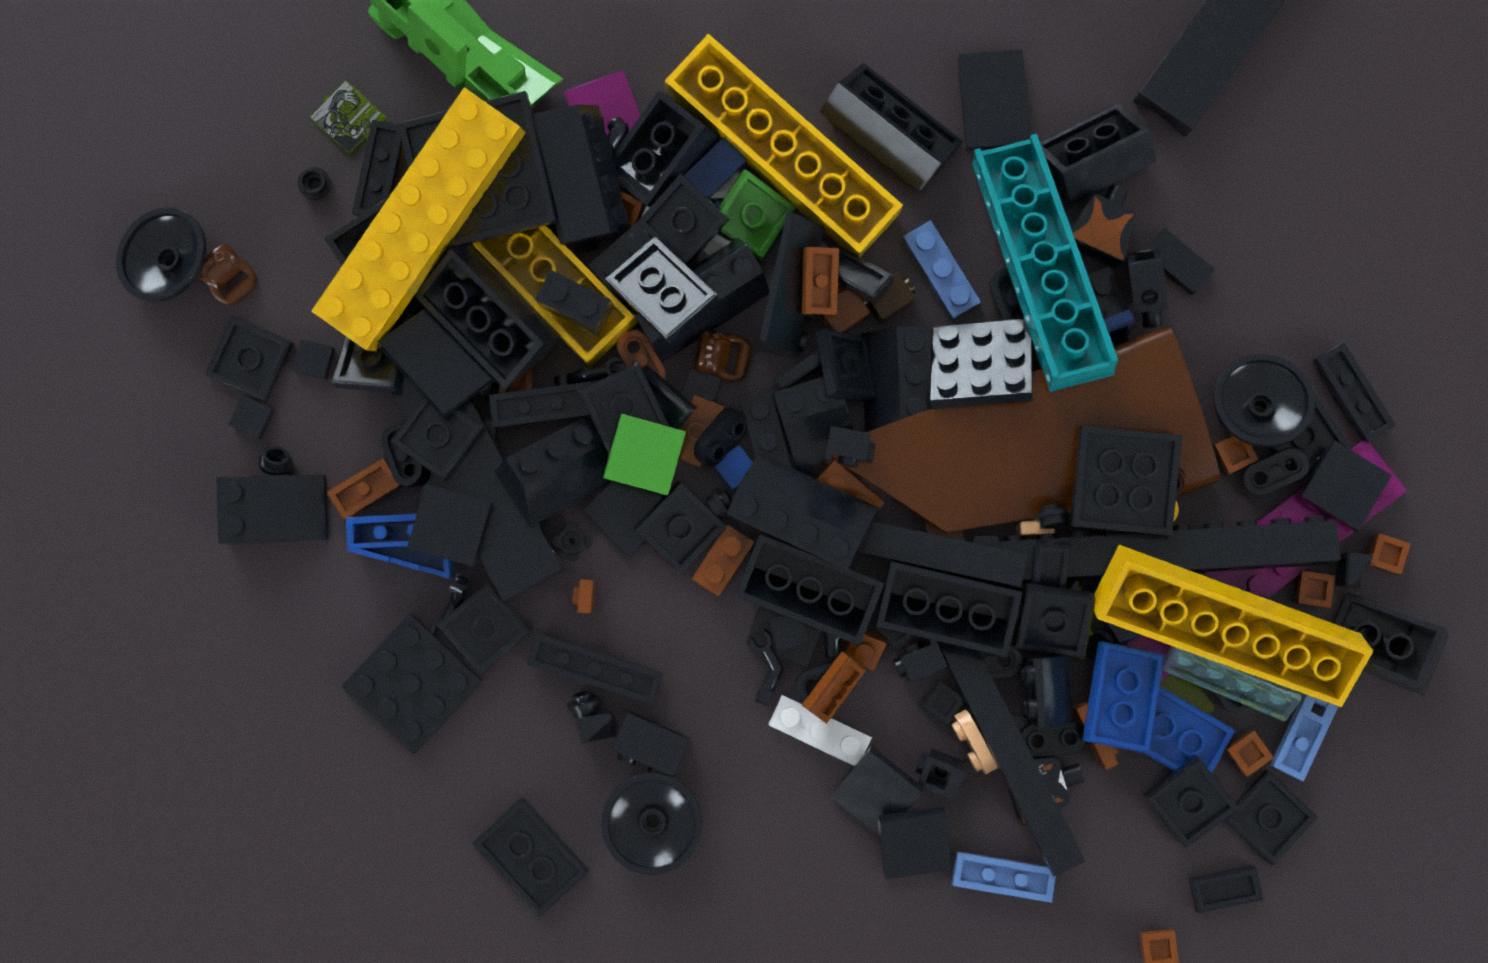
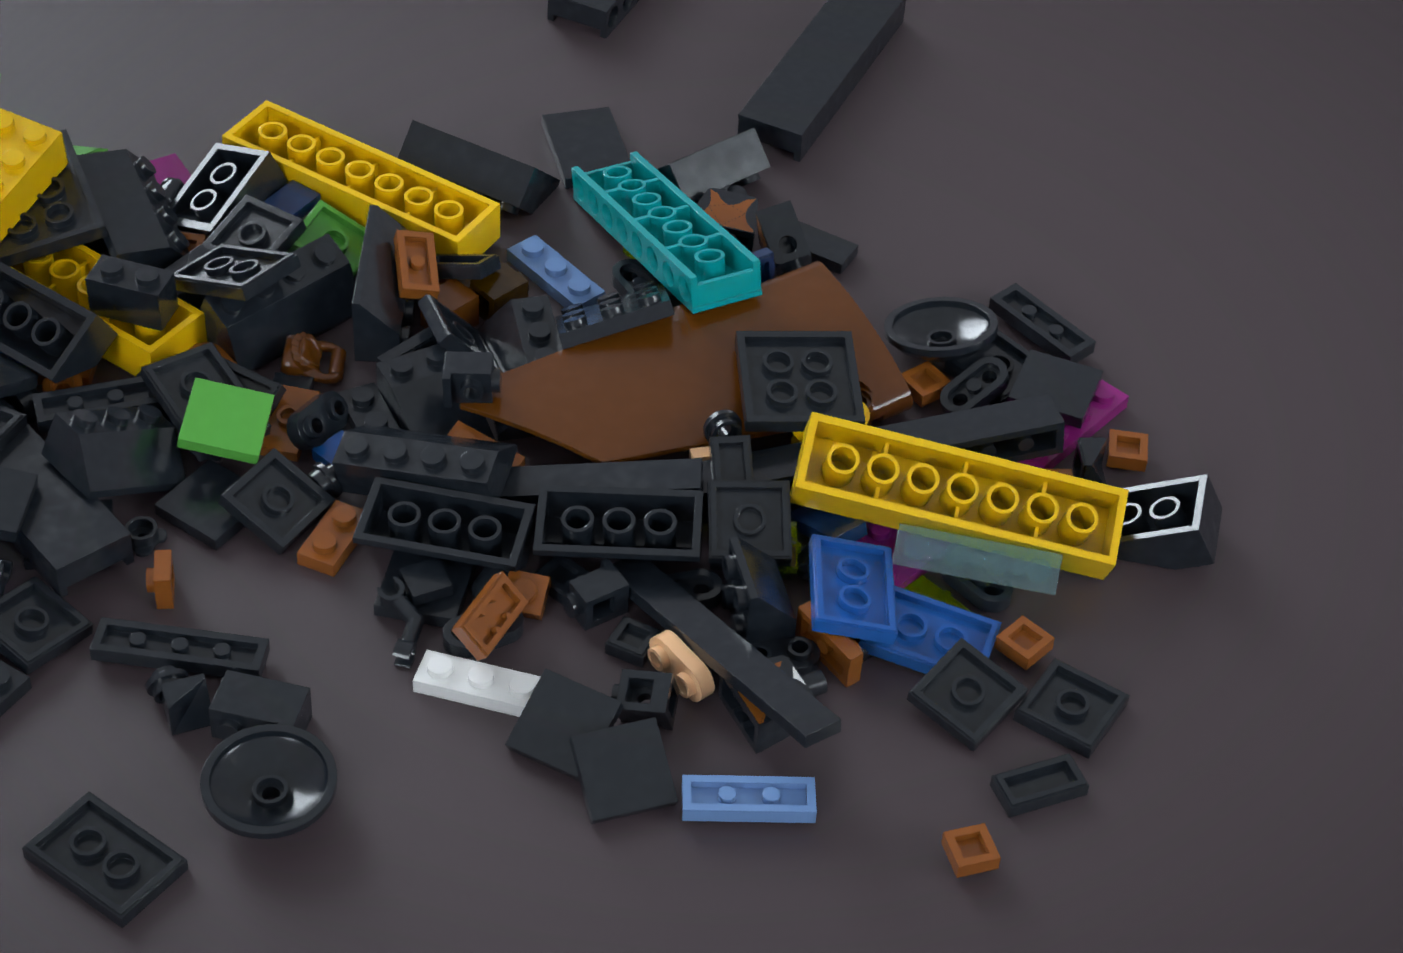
camera: 10 degrees left, 40 degrees down
medium blue plate [1270,693,1339,782] -> none

